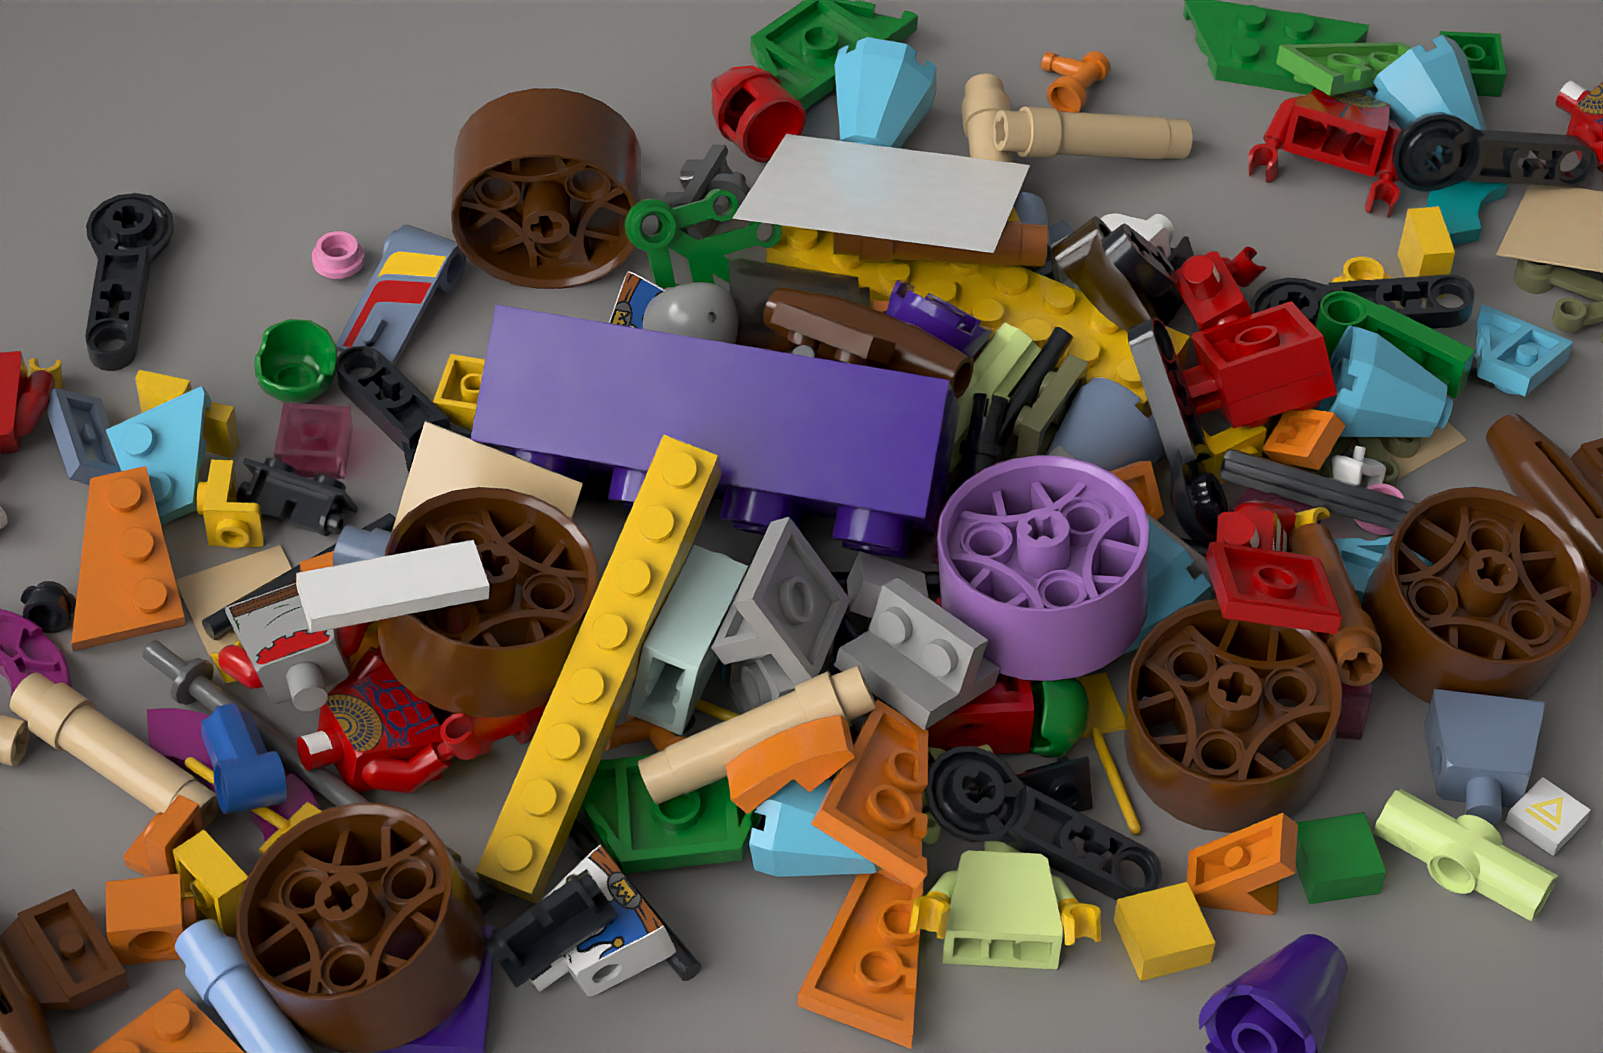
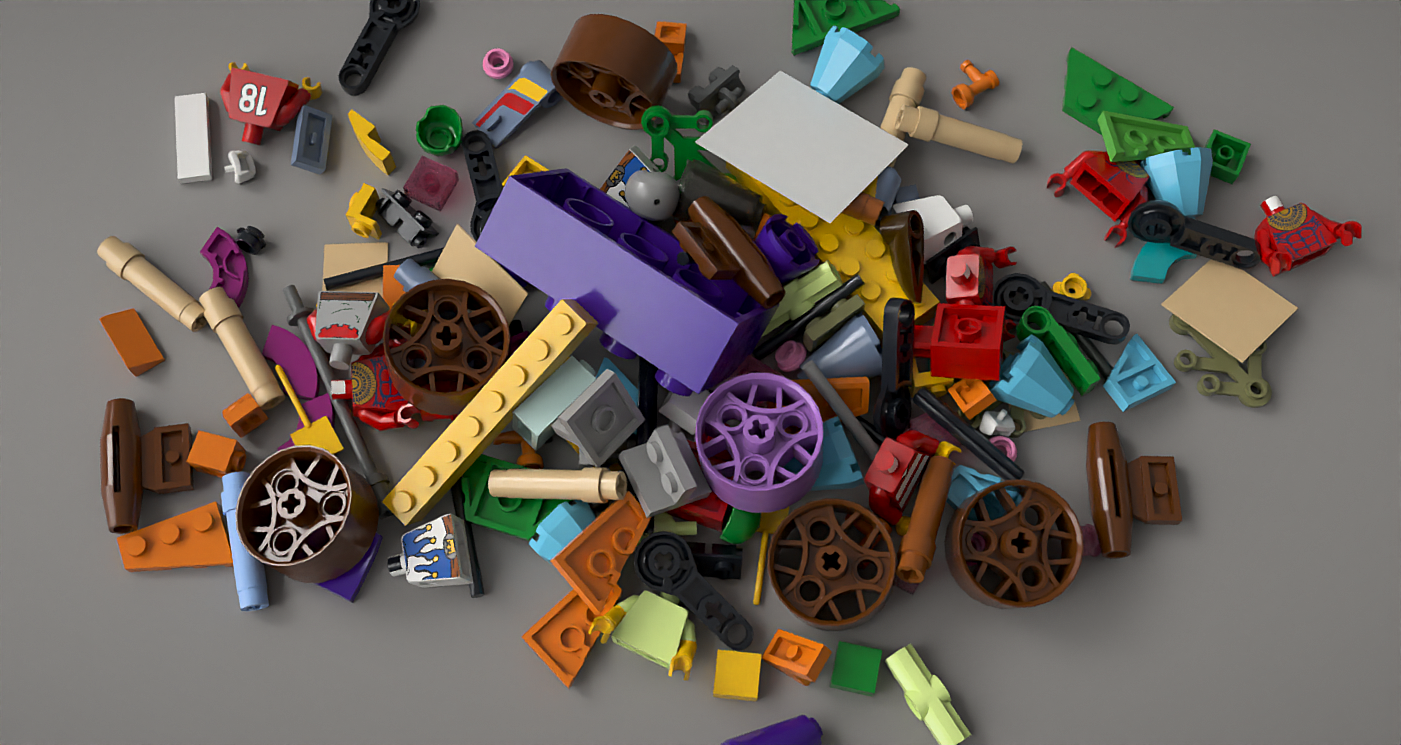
camera: 25 degrees right, 20 degrees up
orange wing [71,466,185,651] -> none
medium azure wing [106,386,211,526] -> none
yellow piece [173,830,248,937] -> none
blue piece [201,704,287,814] -> none
white tile [296,540,489,633] -> none
black hinge [484,869,619,988] -> none
red helmet [711,65,805,162] -> none
orange slope [726,715,856,814] -> none
black pin [957,393,1008,489] -> none
black beam [1101,223,1178,298] -> none
red tile [1205,542,1342,635] -> none
yellow piece [1398,207,1455,299] -> none
sand blue torso [1424,689,1544,825] -> none
white tile [1505,777,1591,856] -> none

